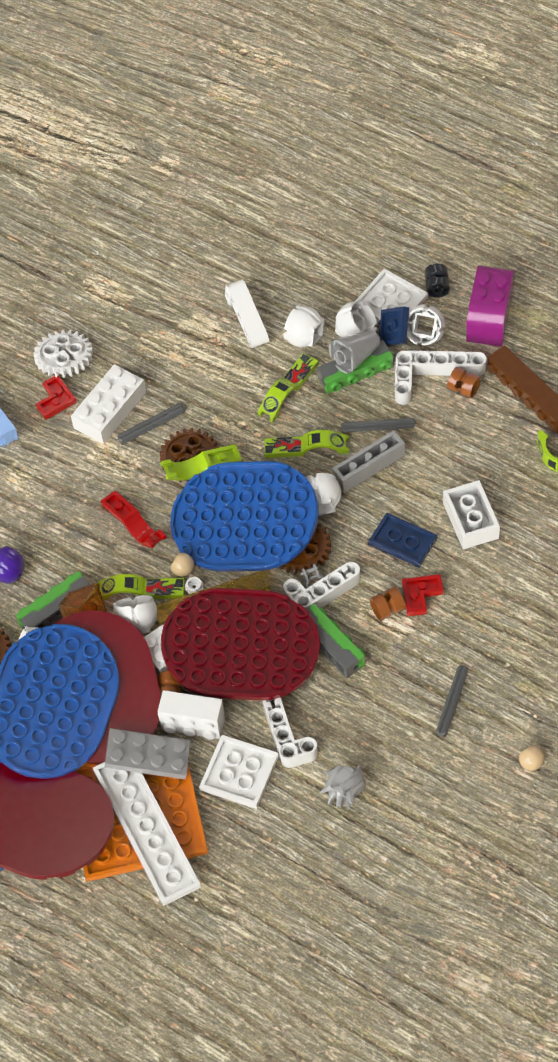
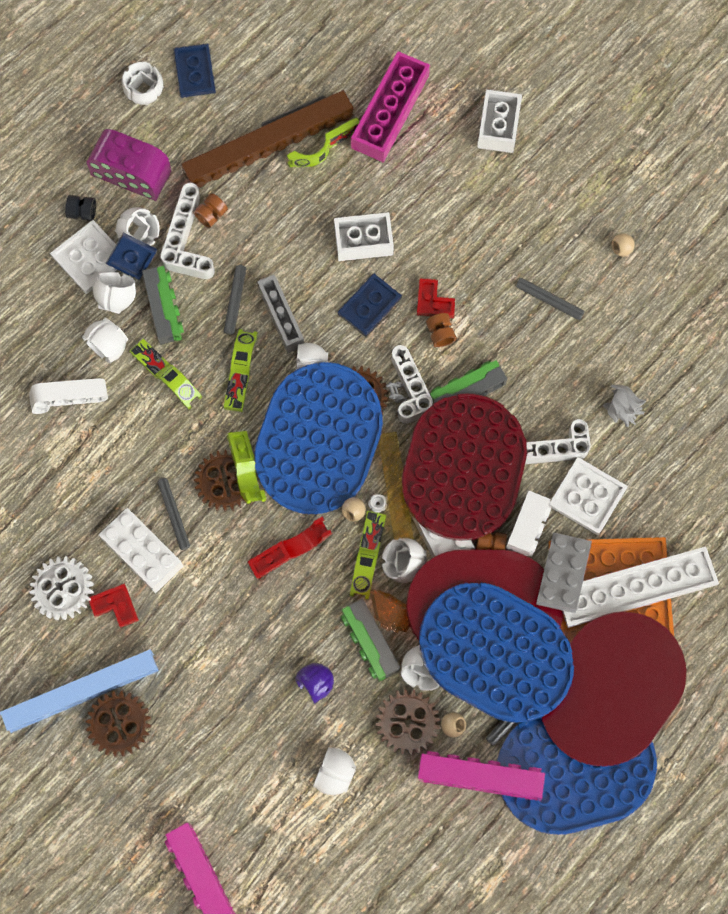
camera: 85 degrees left, 15 degrees up
light grey cone [329,330,380,374] -> none

